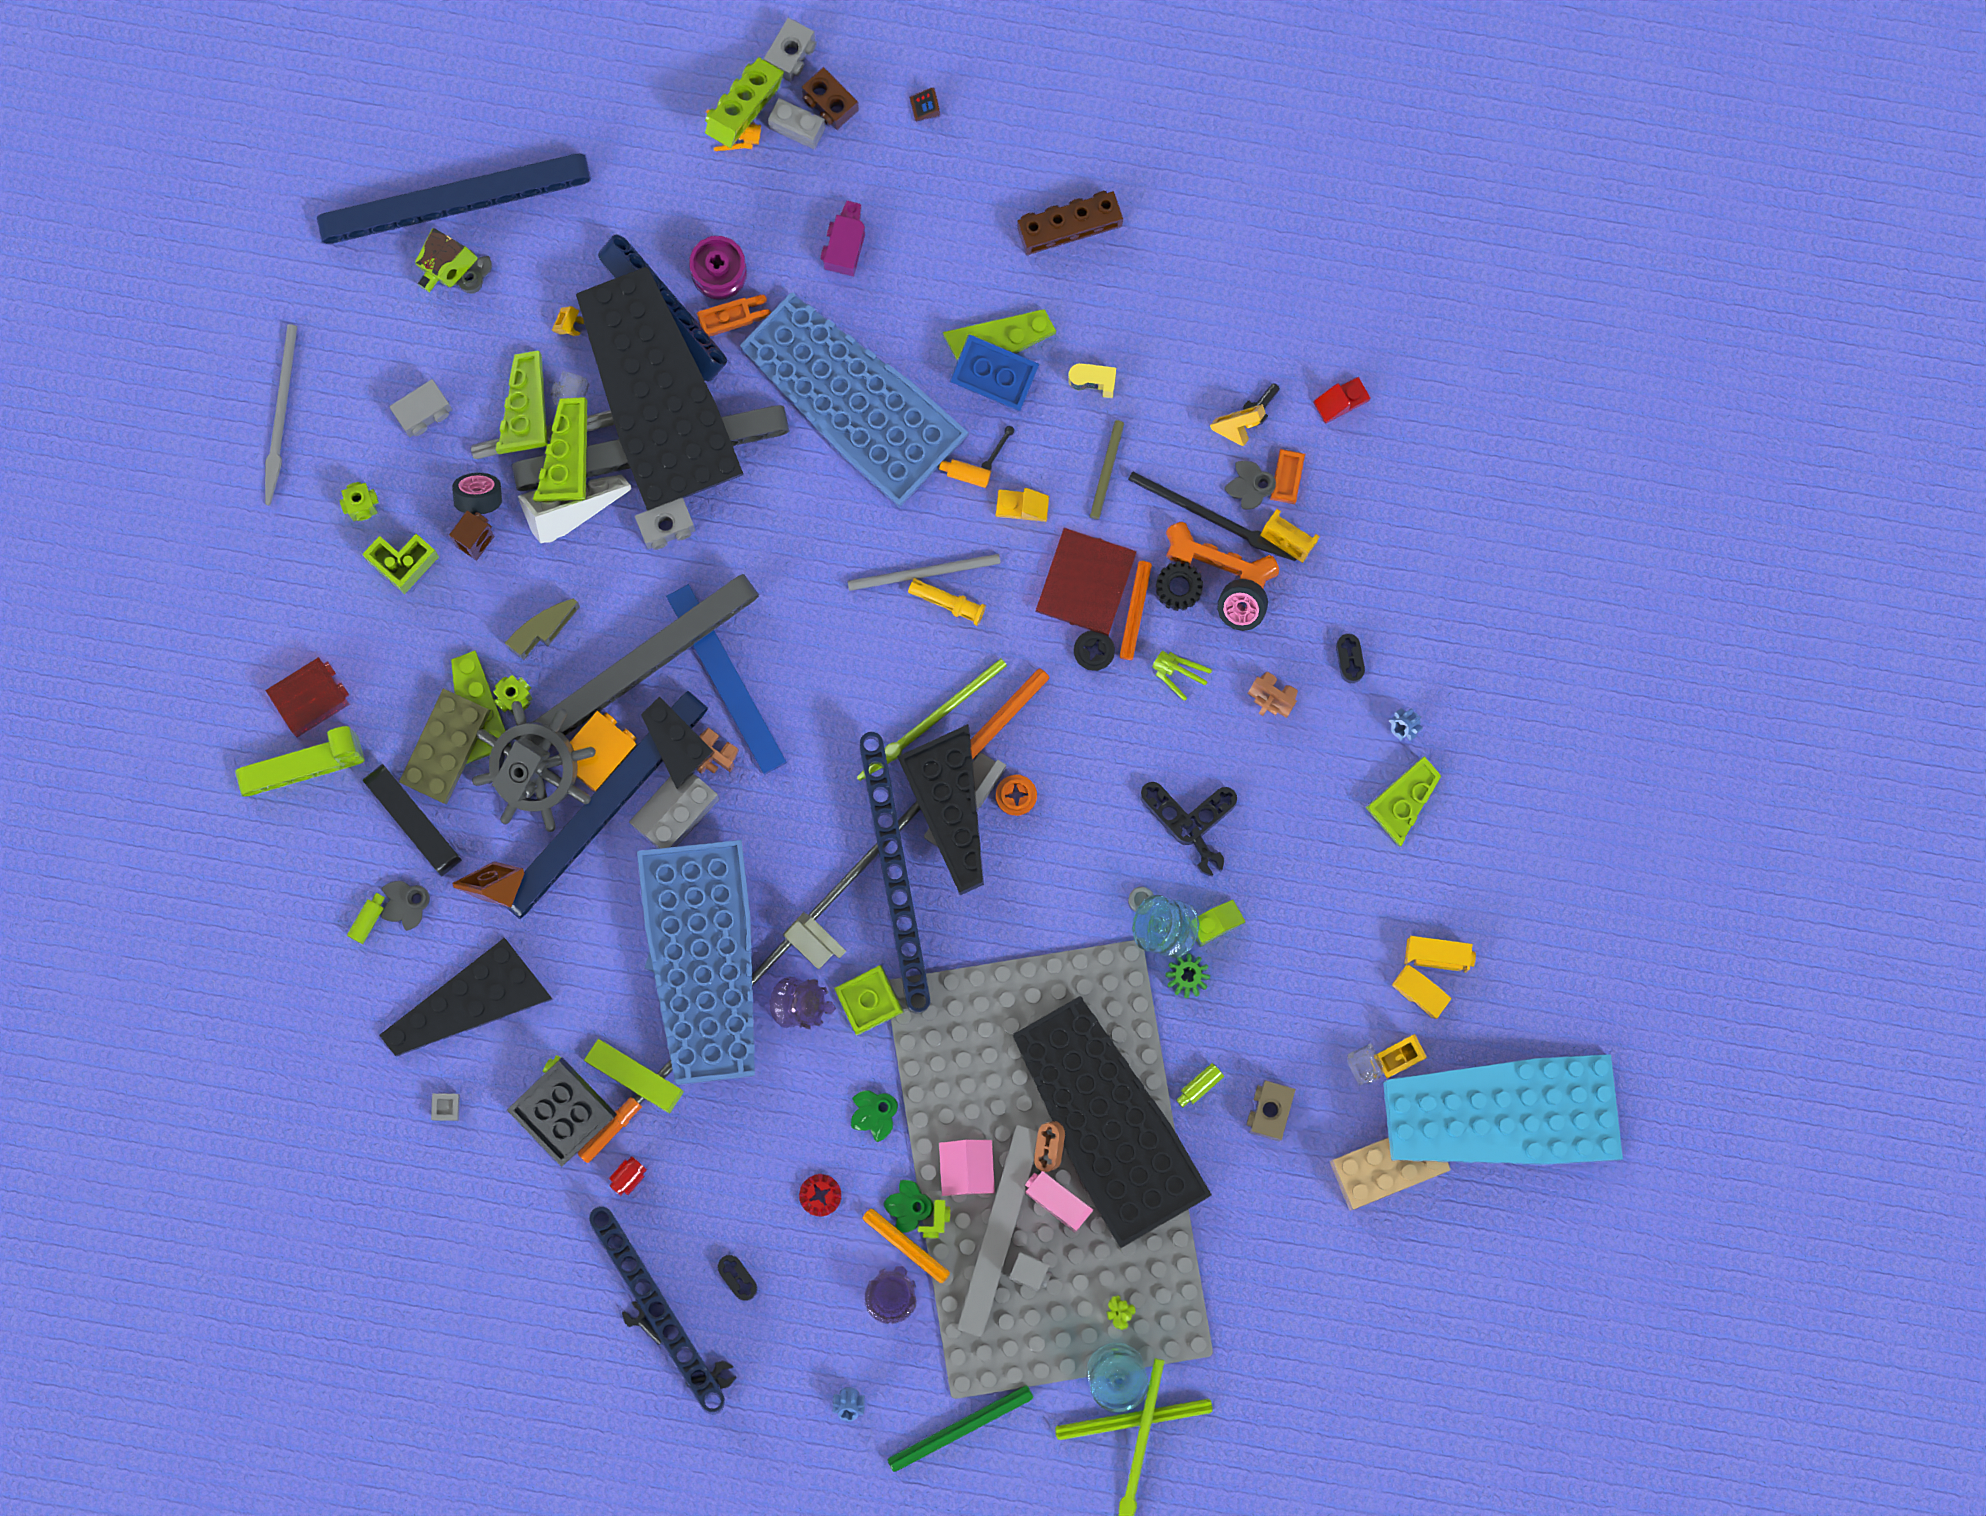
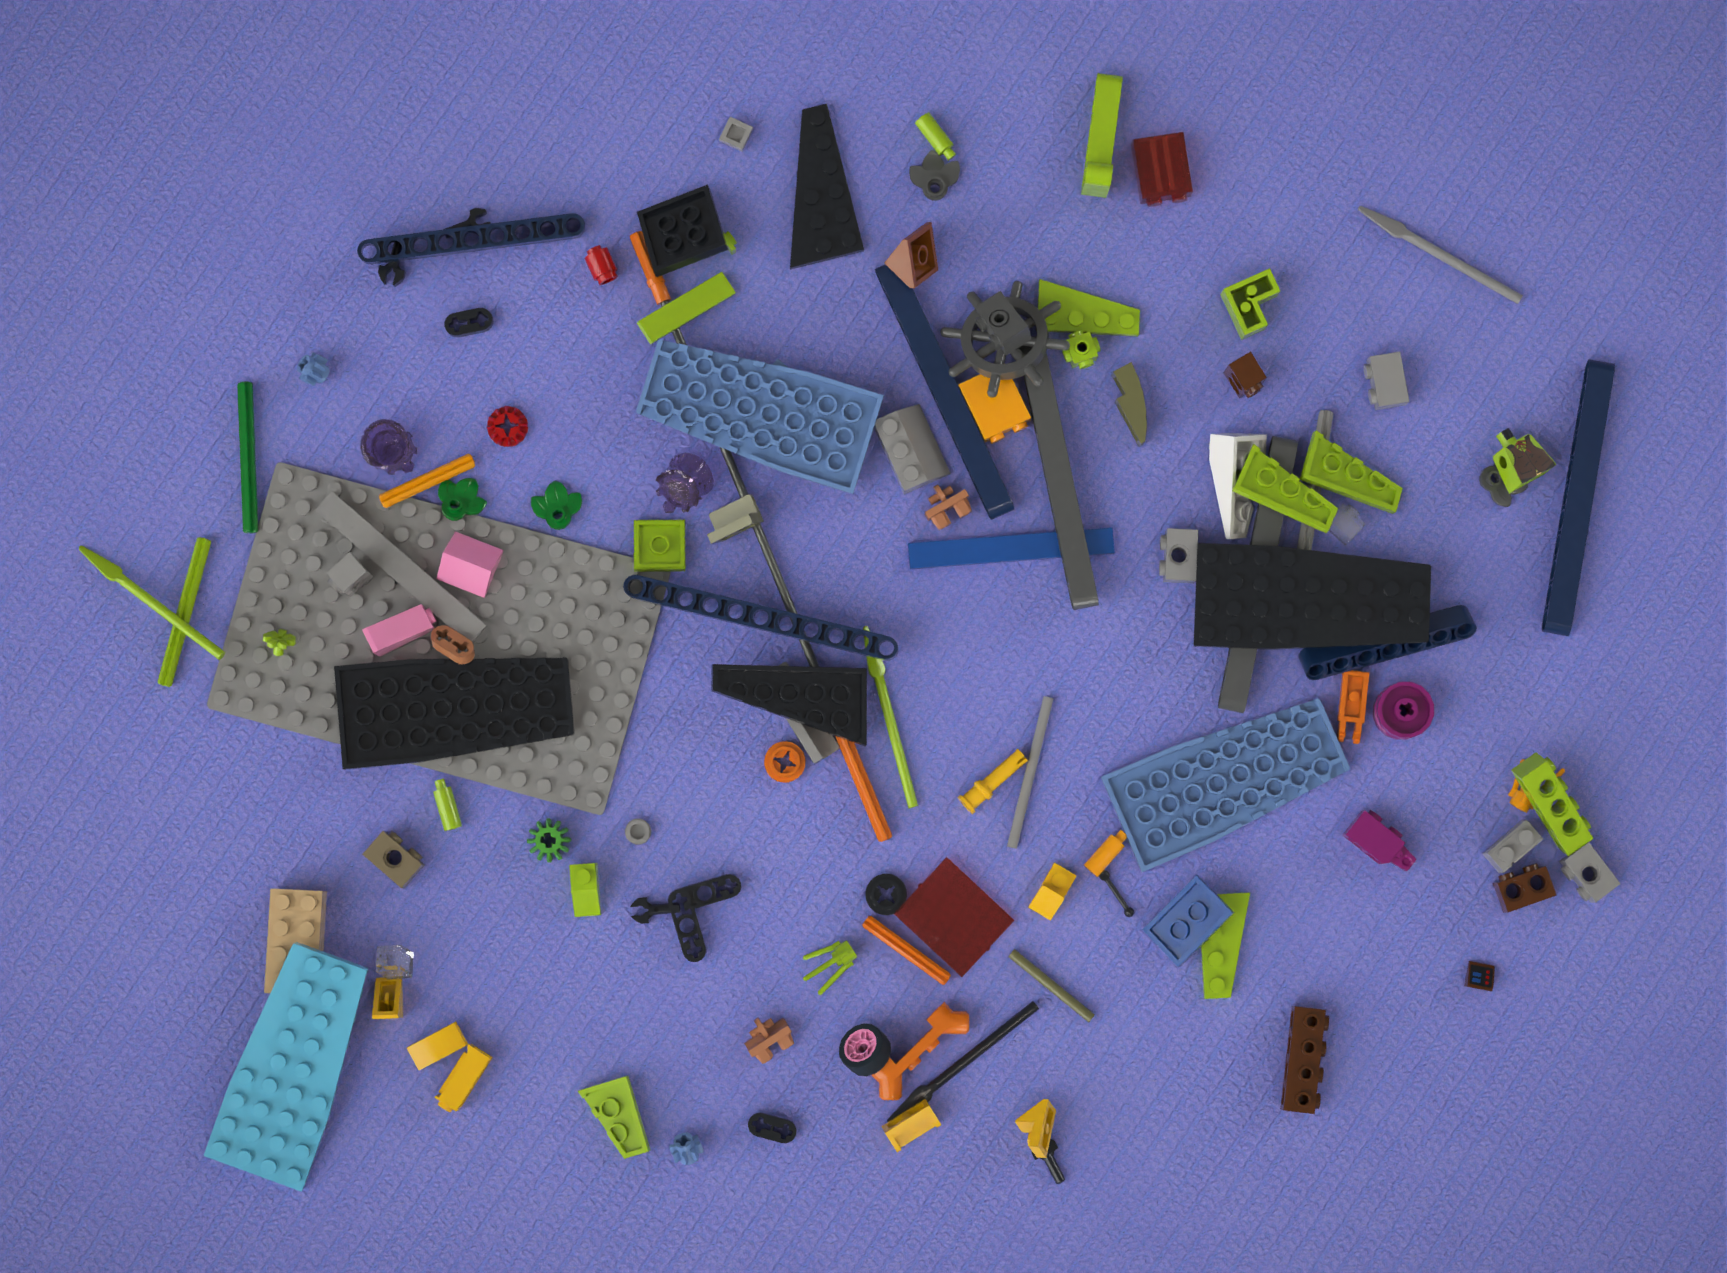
camera: 115 degrees right, 5 degrees up
lime brick [339,482,379,521] -> none
black beam [363,764,462,877] -> none
olive plate [399,688,491,804] -> none
black wheel [452,472,502,515] -> none
yellow tile [552,306,585,336] -> none
black wing [641,696,715,789] -> none
lime bracket [918,1200,950,1238] -> none
light yellow leg [1068,363,1117,398] -> none
clear light blue wheel [1087,1343,1149,1412] -> none
clear light blue wheel [1132,895,1199,958] -> none
black tyre [1156,561,1203,611] -> none
dark grey plate [1225,461,1276,509] -> none
orange tile [1270,449,1305,504] -> none
red slope [1313,376,1371,424] -> none

